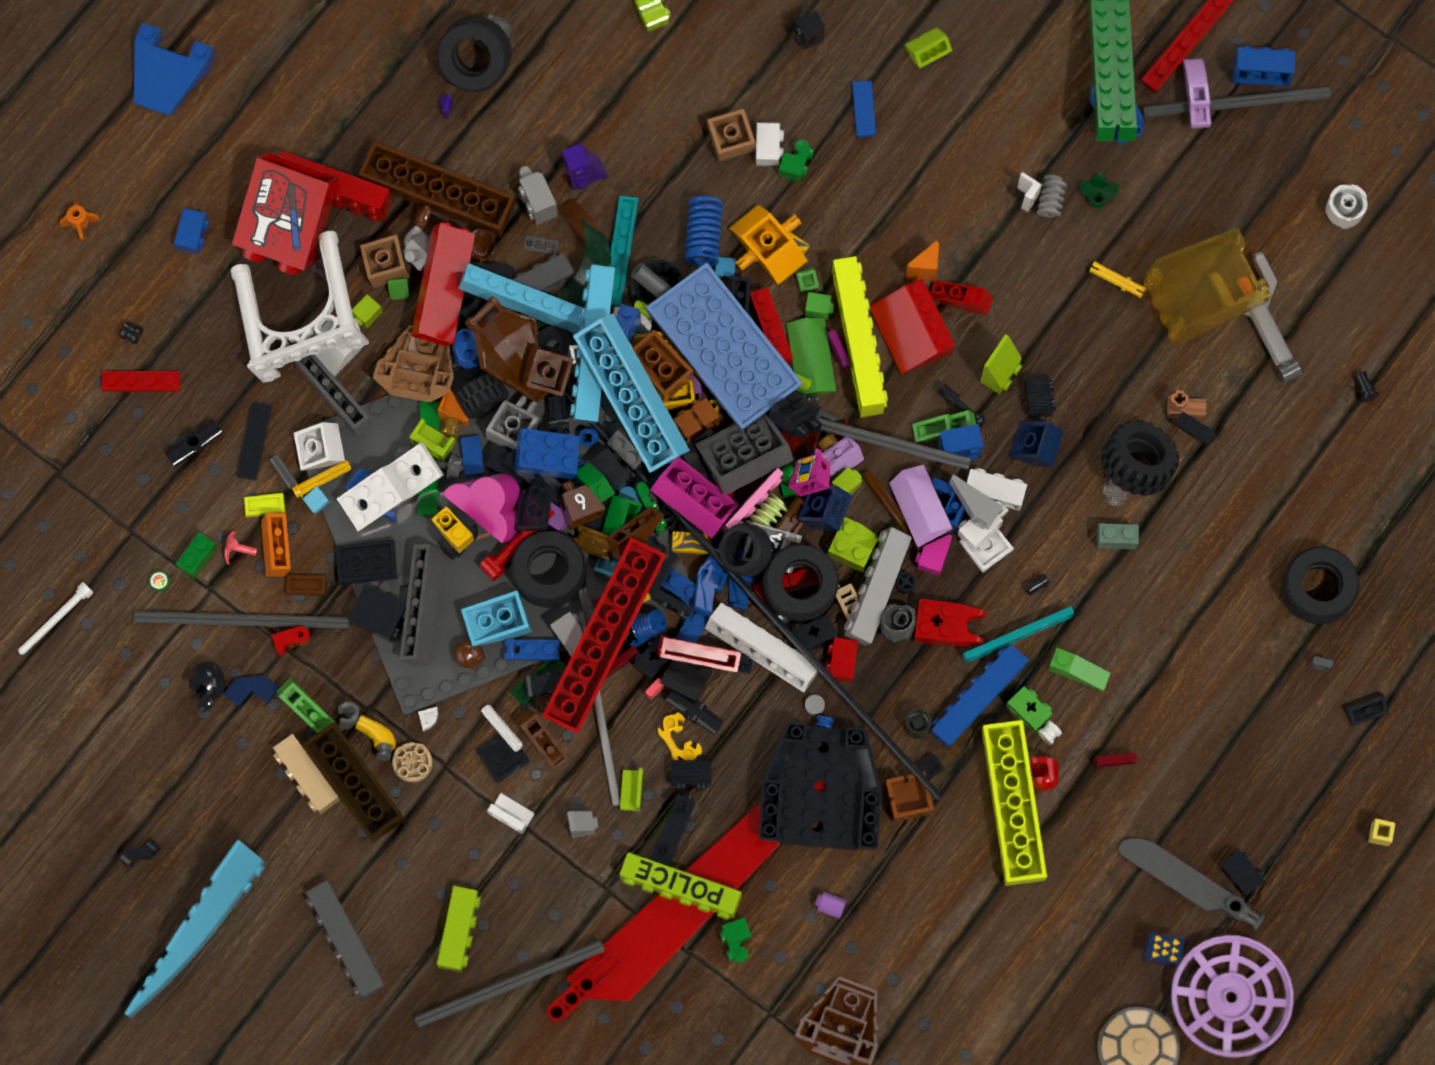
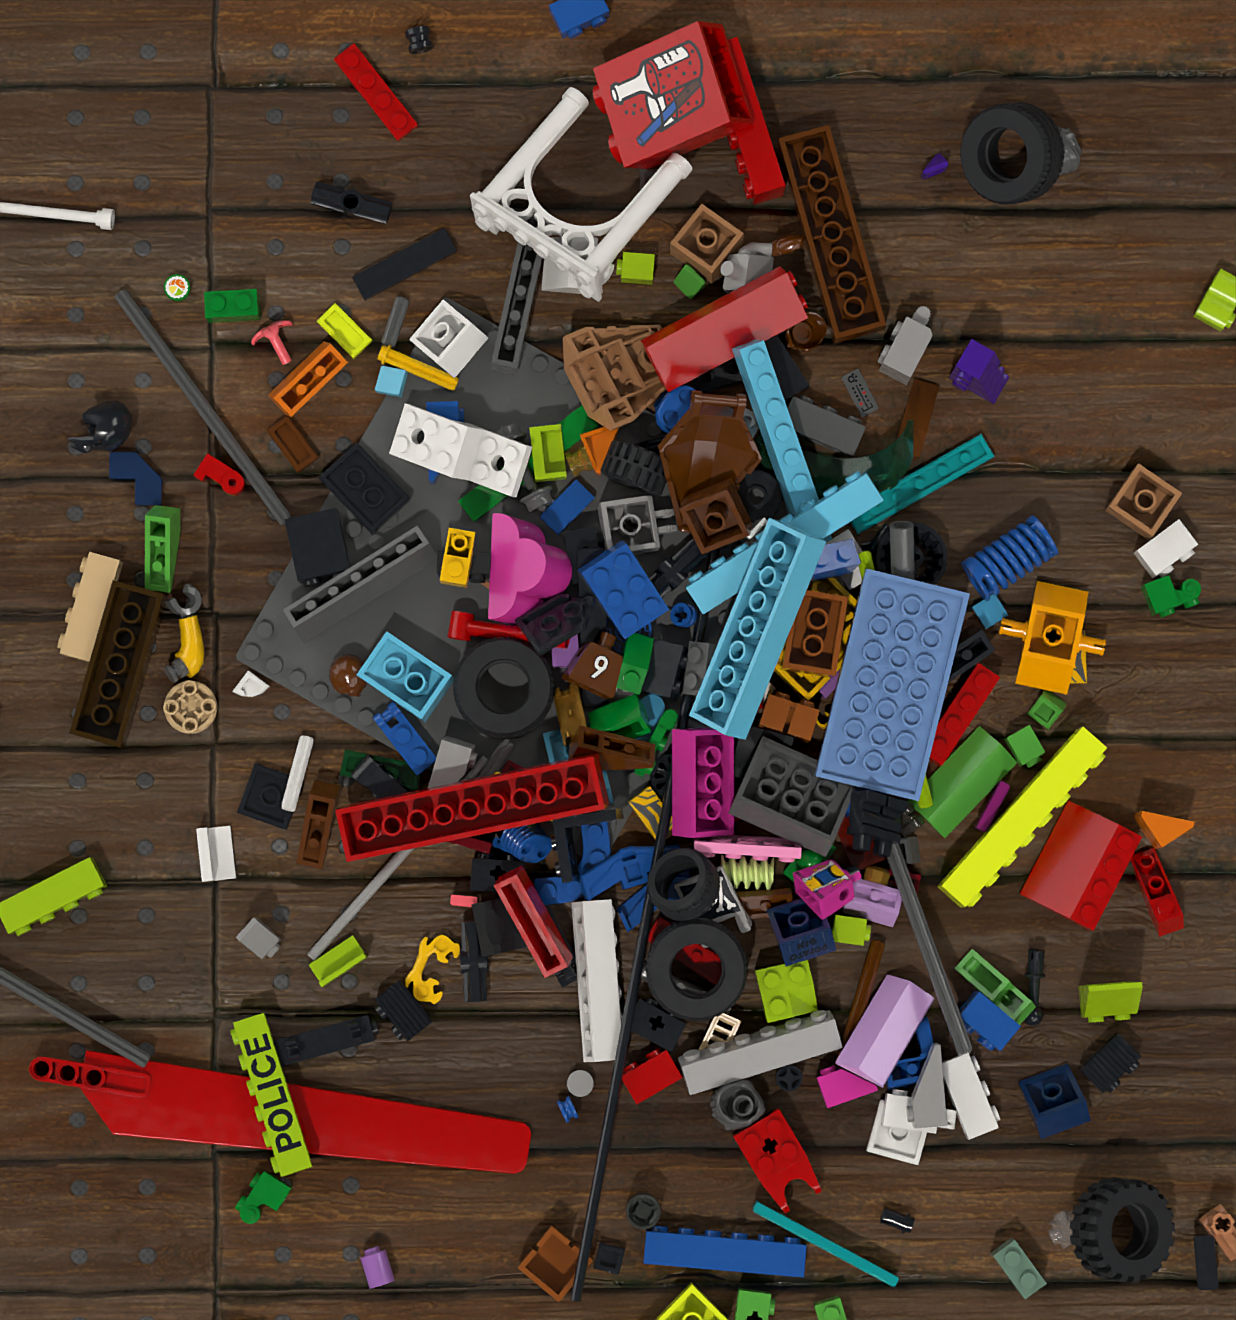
camera: 50 degrees right, 10 degrees up
black wedge [758,722,882,851] -> none

